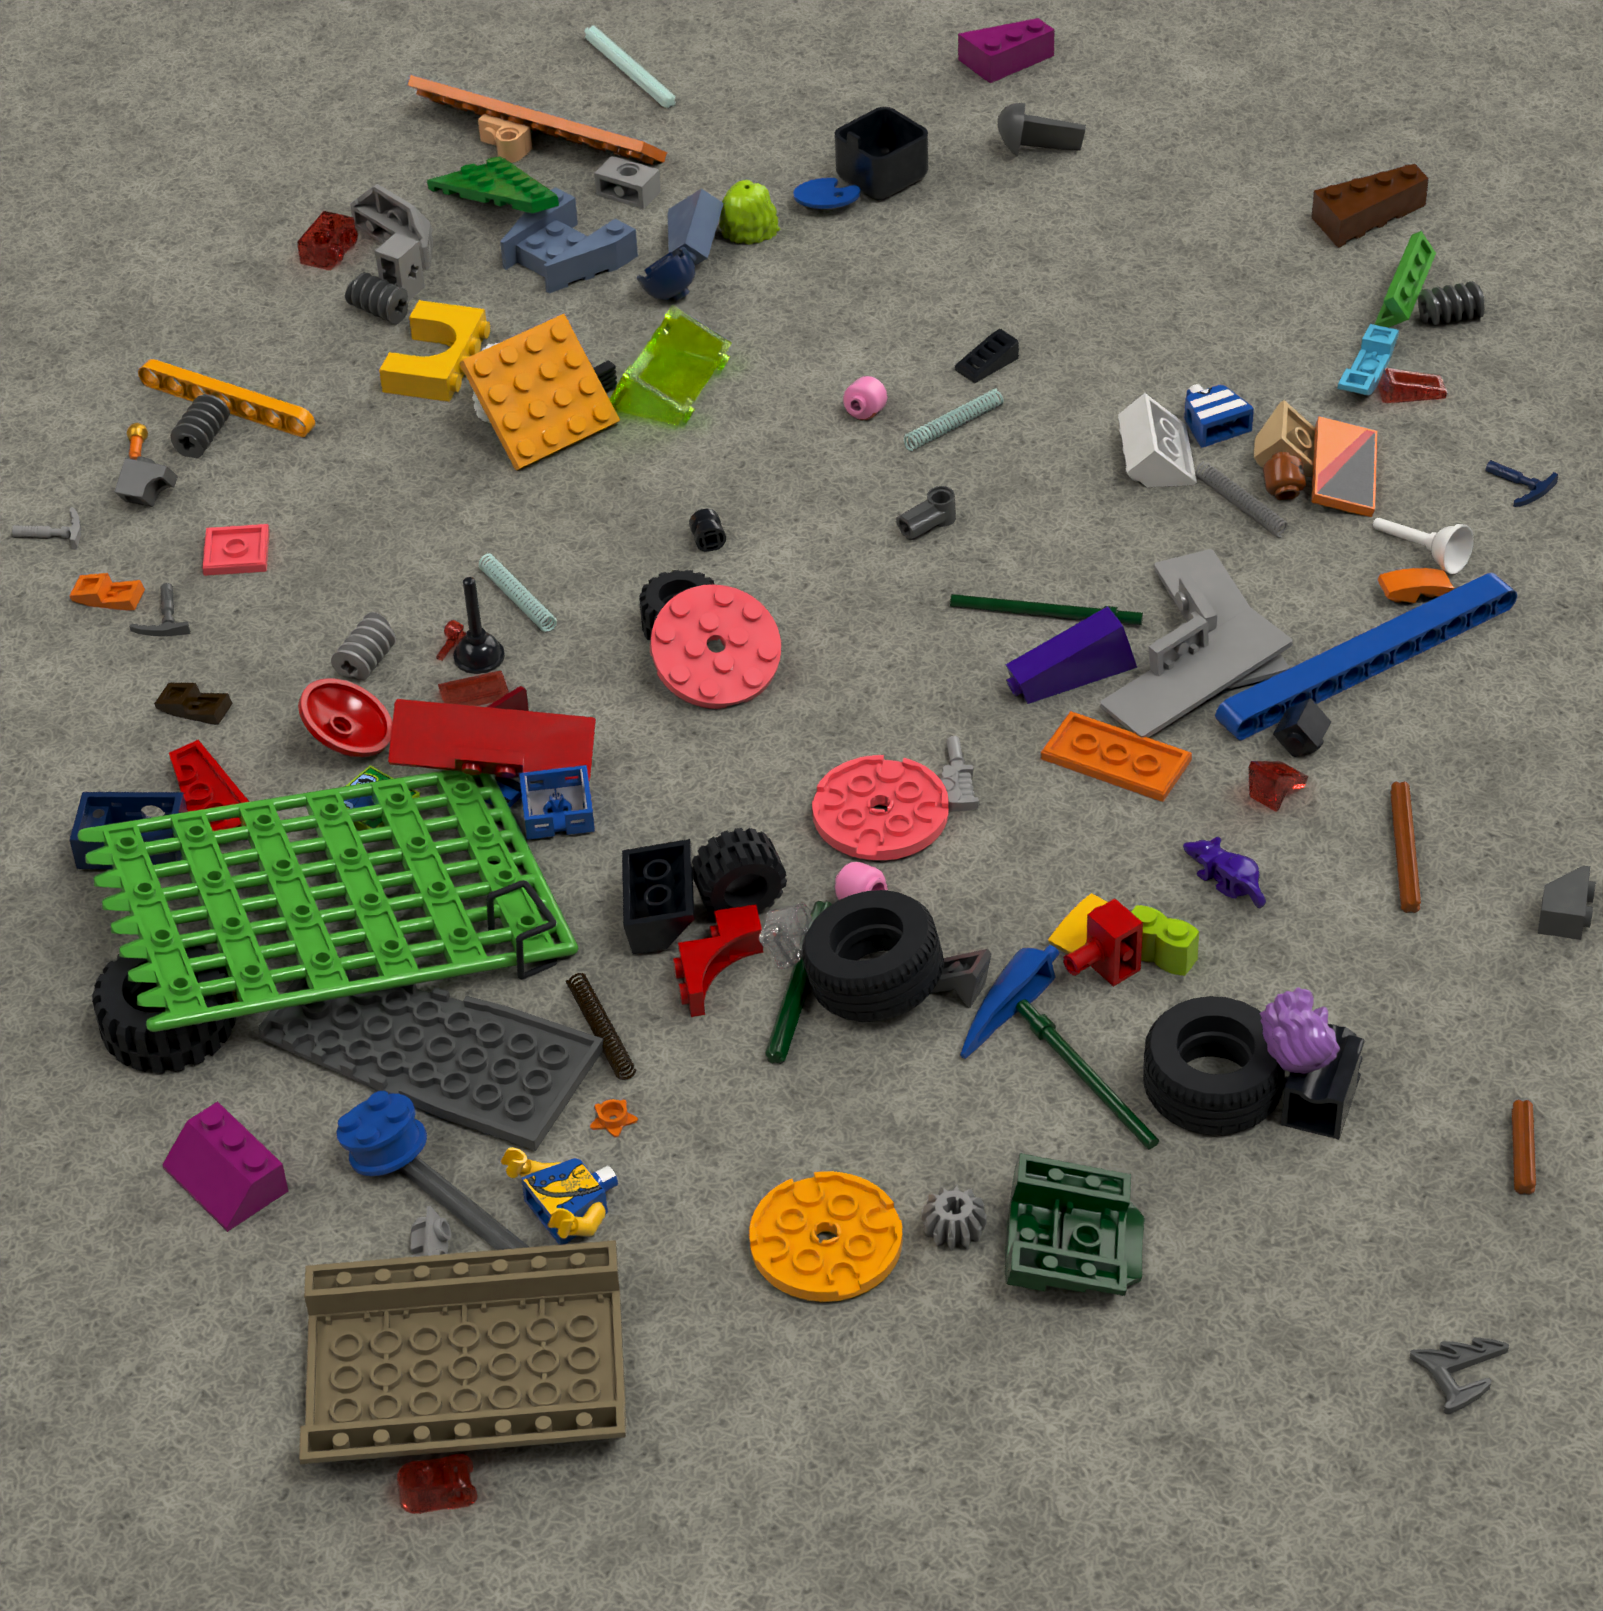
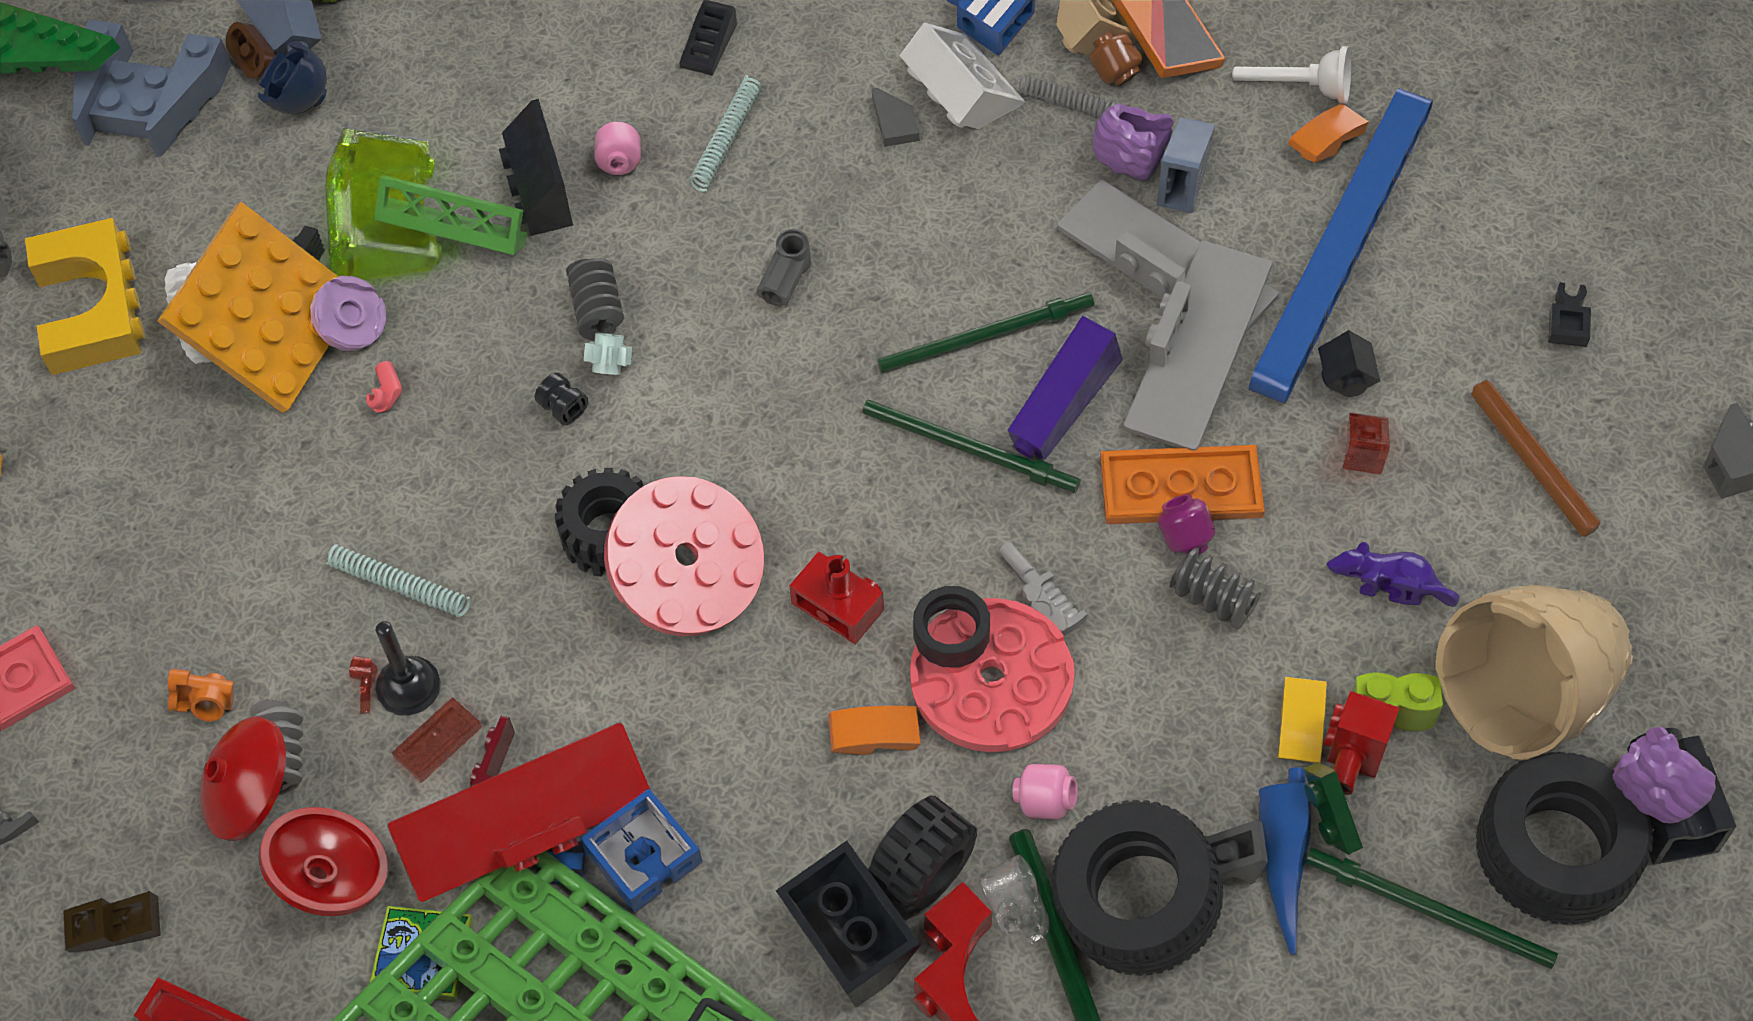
camera: 30 degrees left, 15 degrees up
none -> orange plate [168,669,234,722]
none -> red dish [200,716,286,841]
none -> reddish brown plate [226,22,275,80]
none -> lavender tile [310,276,387,351]
none -> coral arm [366,361,402,413]
none -> bright green fence [374,175,527,255]
none -> black slope [499,99,573,236]
none -> dark grey piece [566,258,624,341]
none -> light aqua gear [584,333,632,375]
none -> red brick [789,551,884,645]
none -> orange slope [828,706,921,755]
none -> dark green bar [862,399,1081,493]
none -> dark grey tile [872,88,920,147]
none -> black tyre [913,586,990,668]
none -> medium lavender hair [1092,103,1174,180]
none -> sand blue slope [1157,117,1215,213]
none -> magenta head [1157,494,1216,555]
none -> dark grey piece [1170,547,1261,630]
none -> dark green plate [1303,762,1363,855]
none -> tan piece [1436,585,1633,760]
none -> black plate [1548,282,1591,347]

